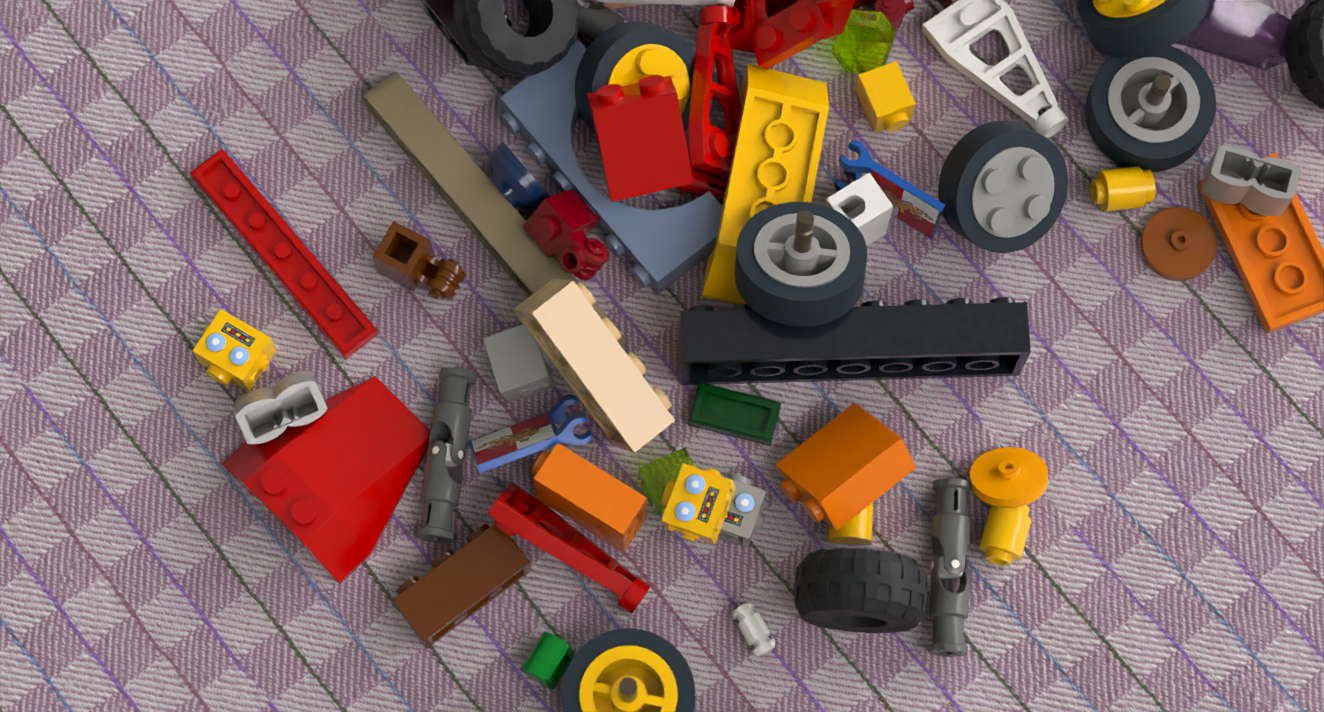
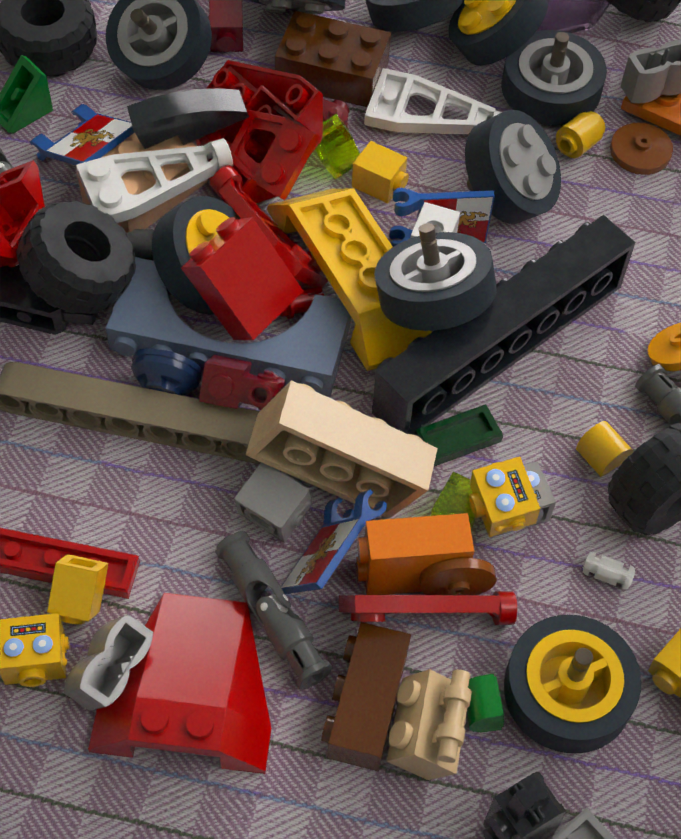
camera: 40 degrees left, 15 degrees down
reddish brown brick [372,221,466,301] -> none
orange brick [775,402,917,531] -> none
none -> yellow brick [47,554,108,624]
none -> tan brick [386,669,472,780]
none -> dark orange piece [419,558,497,595]

